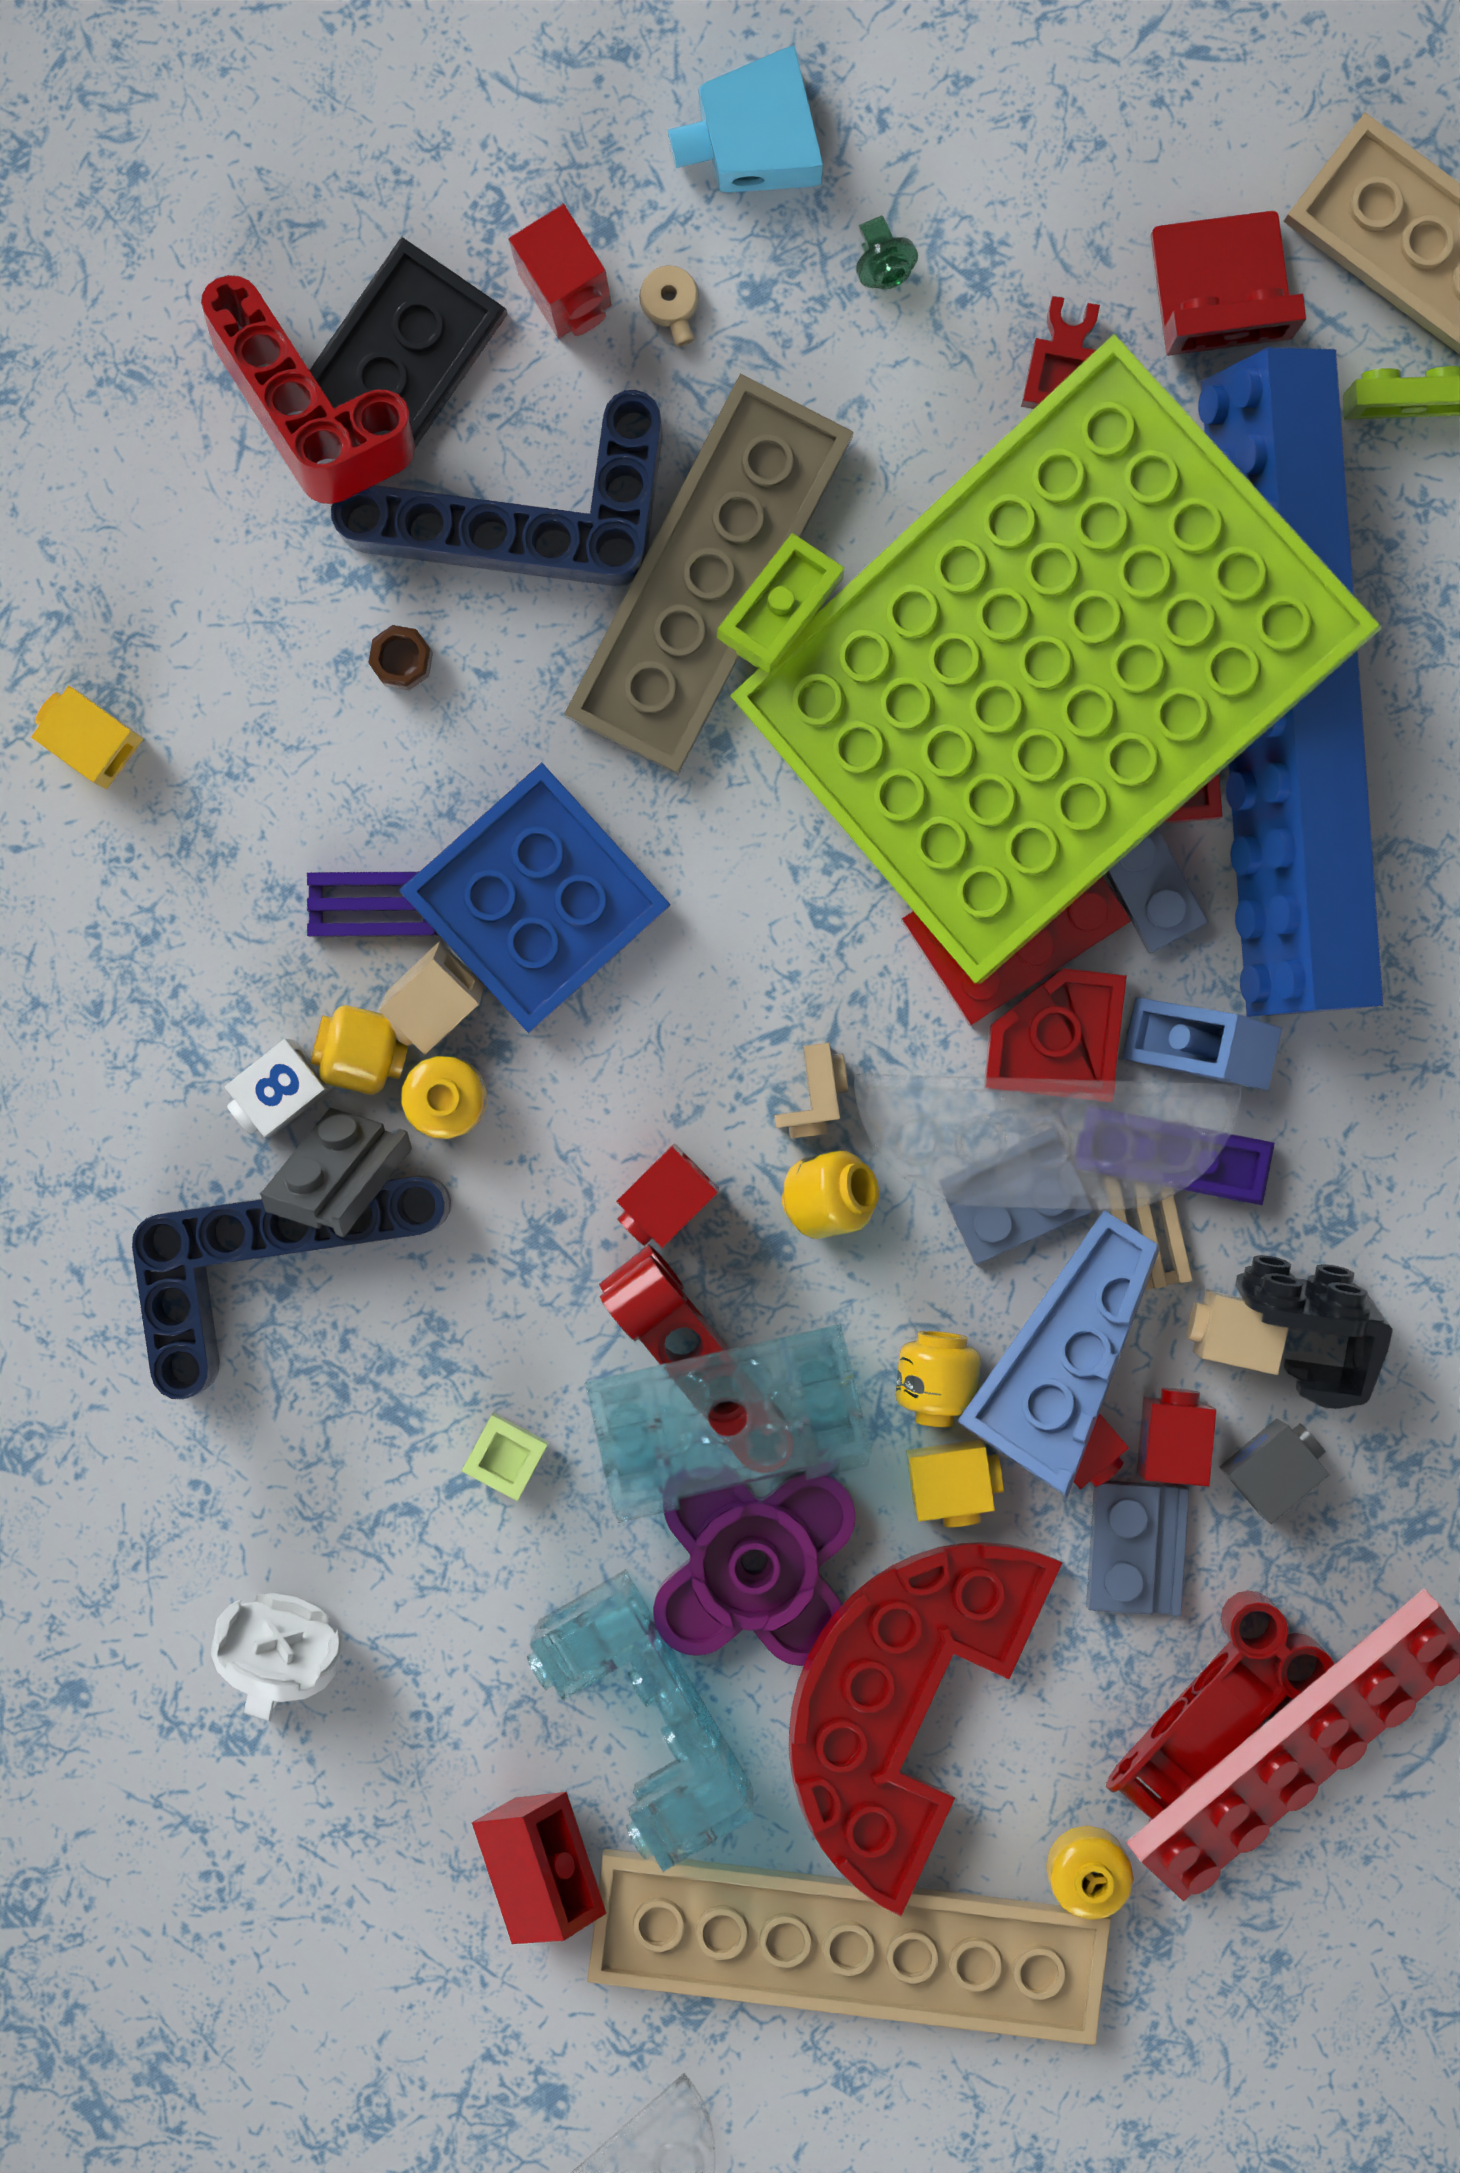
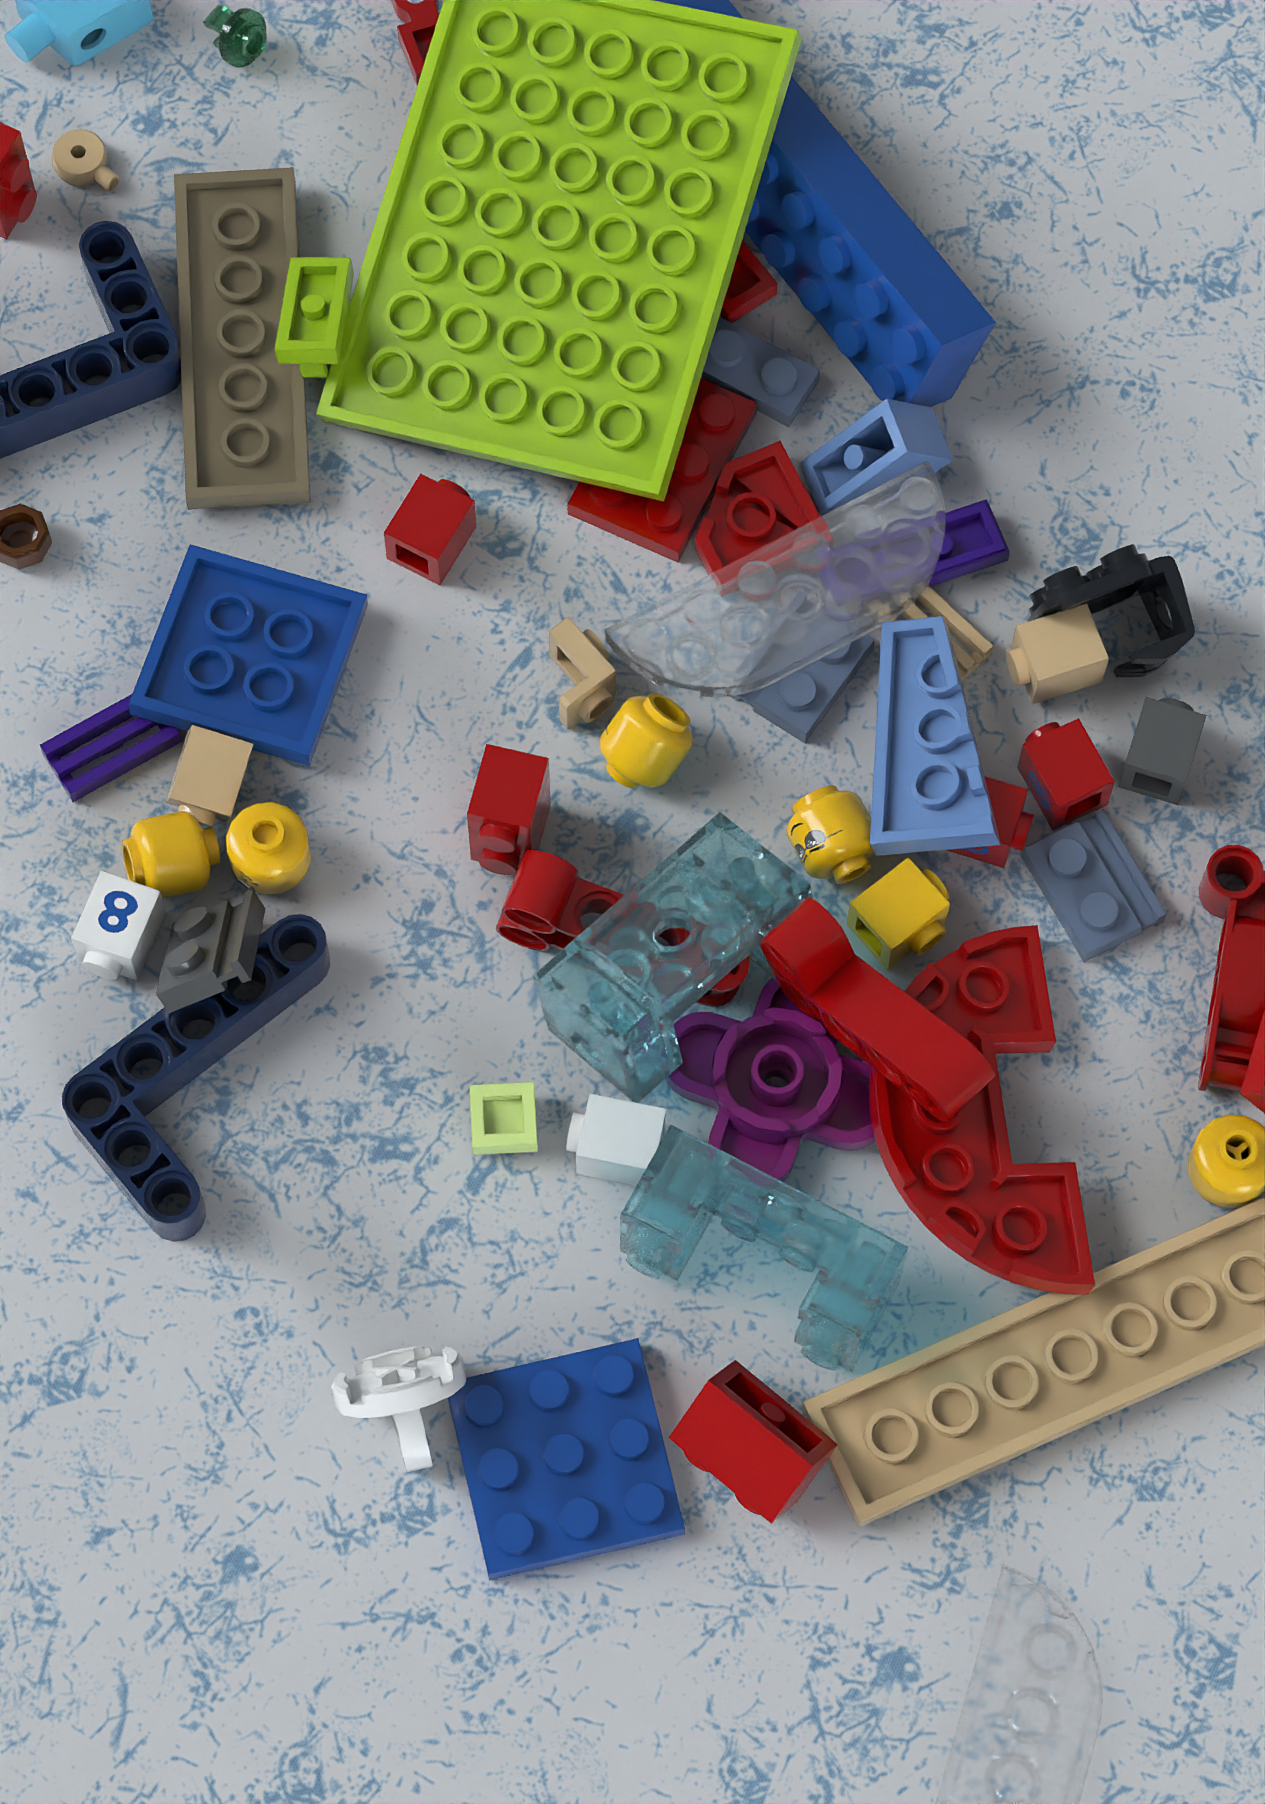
camera: 35 degrees left, 20 degrees down
none -> red brick [384,473,476,586]
none -> blue plate [447,1338,685,1581]
none -> white brick [566,1094,666,1189]
none -> red beam [759,897,995,1122]

